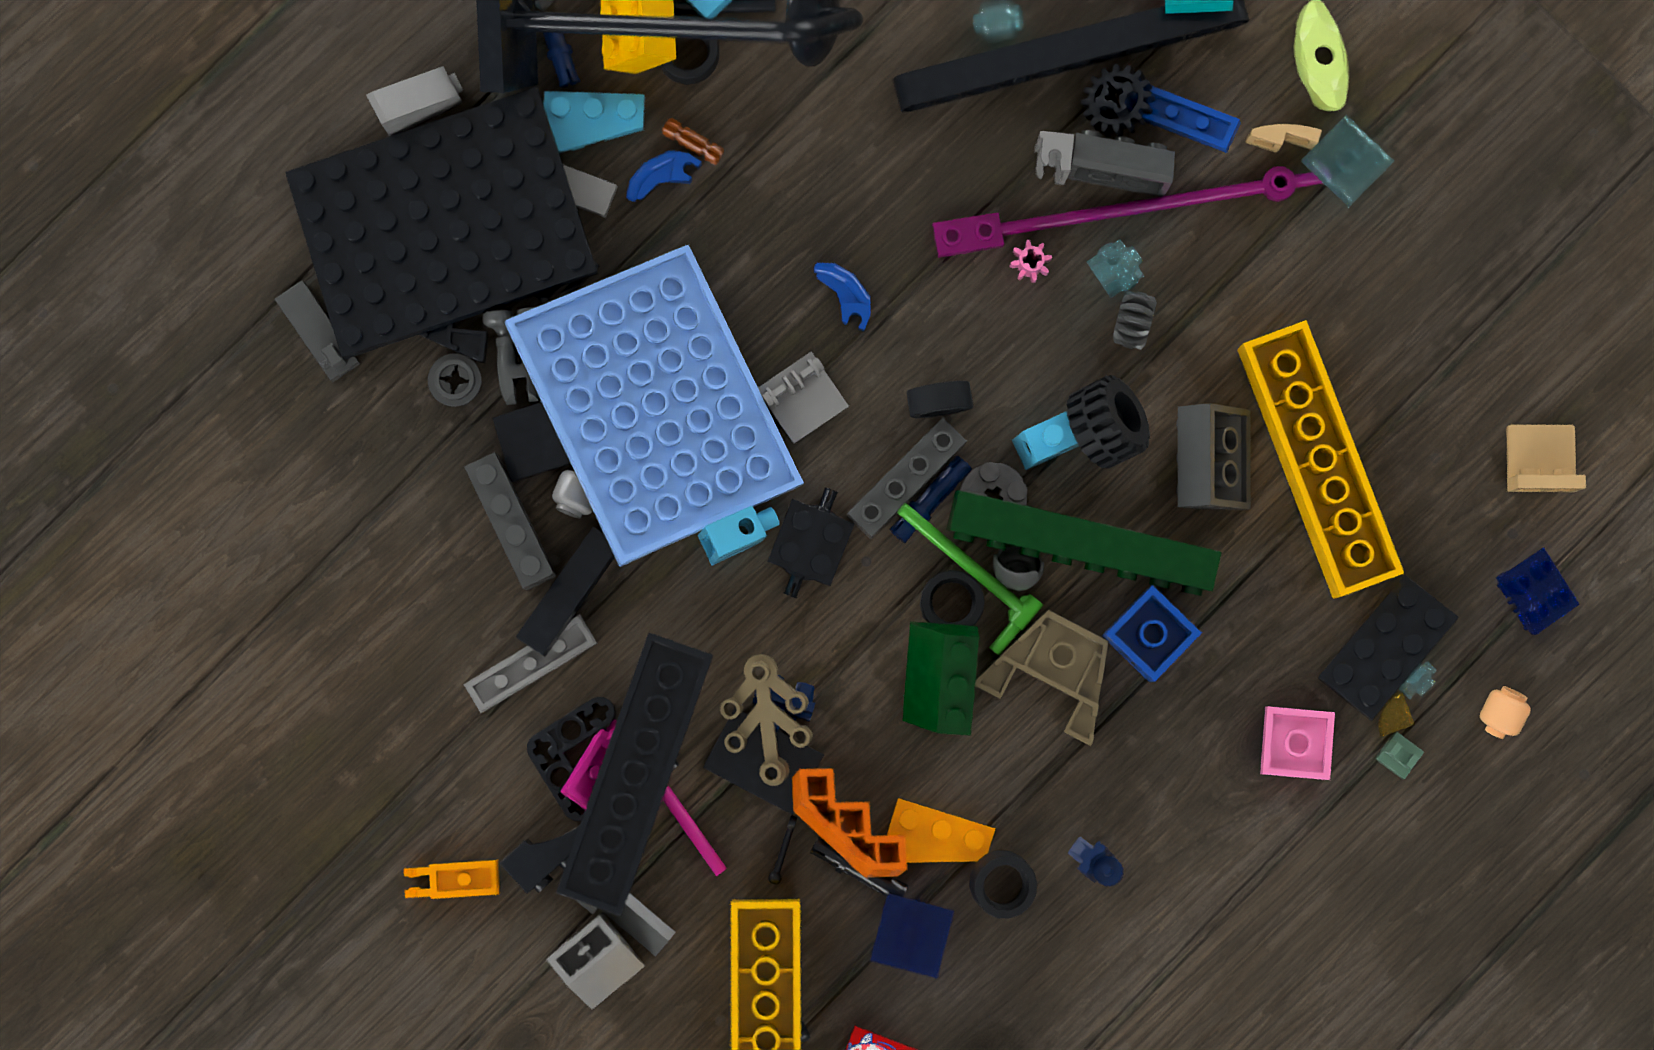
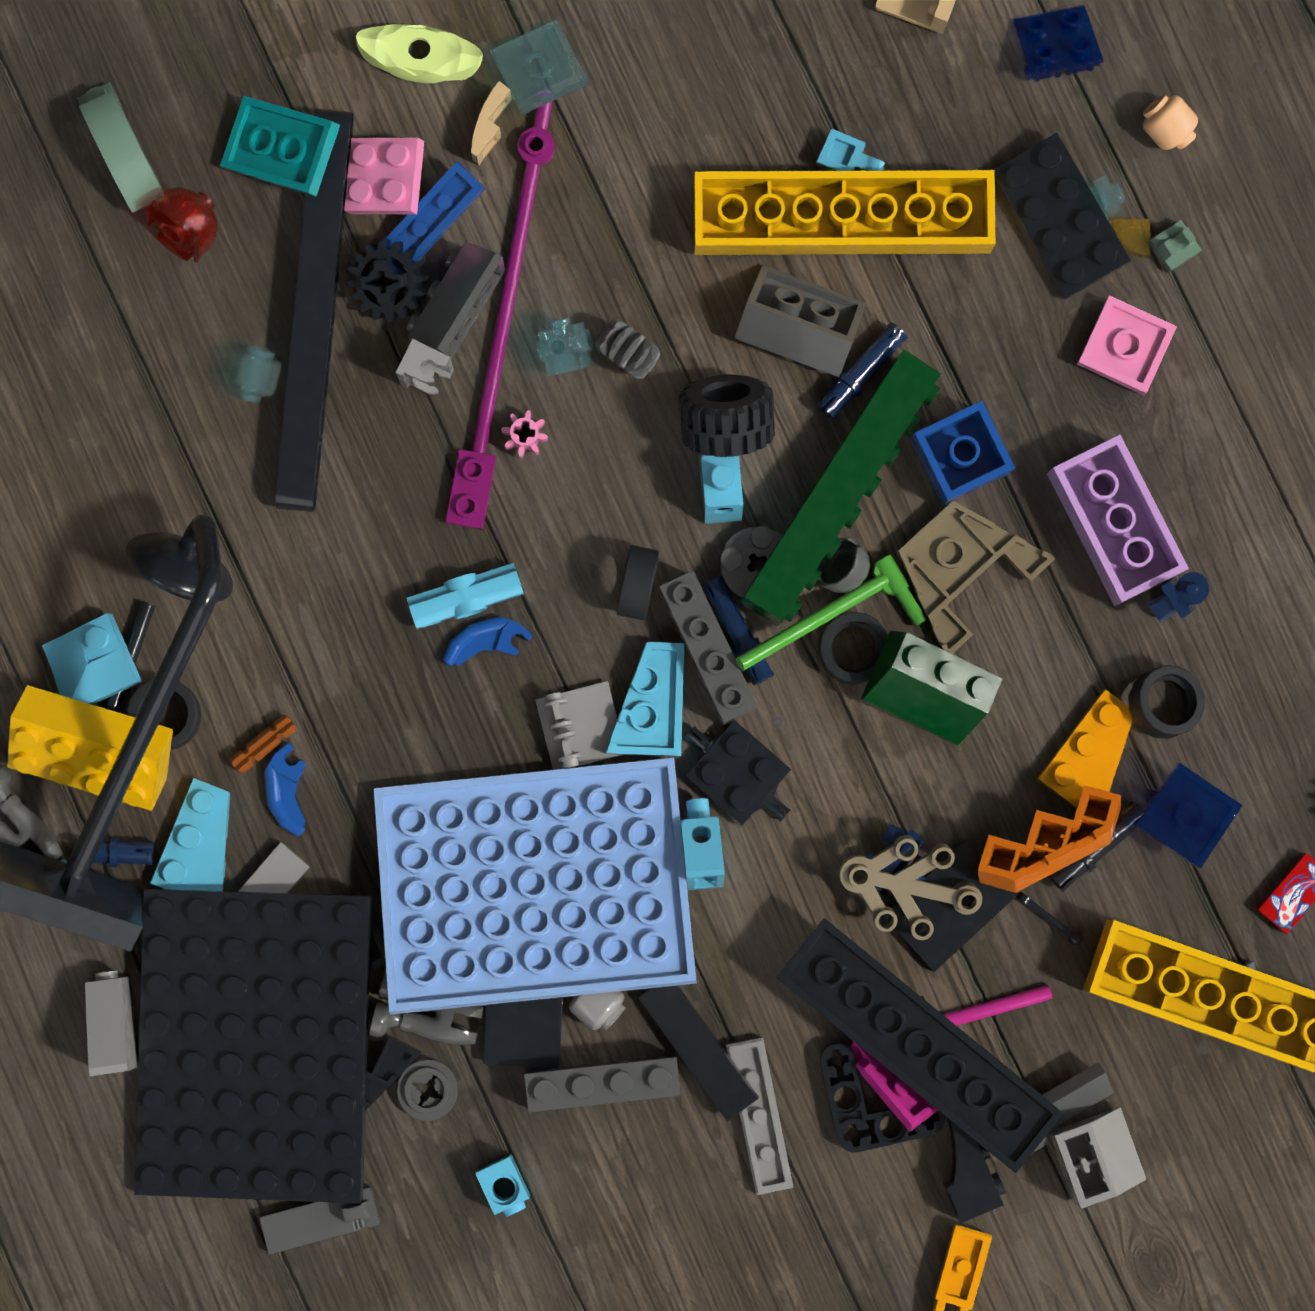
camera: 75 degrees left, 0 degrees up
none -> bright pink plate [344,138,424,214]
none -> medium azure piece [407,563,524,629]
none -> medium azure brick [475,1154,530,1217]
none -> medium azure wing [605,642,684,757]
none -> dark blue pin [816,322,908,420]
none -> medium azure plate [817,129,885,171]
none -> lavender brick [1047,435,1189,607]

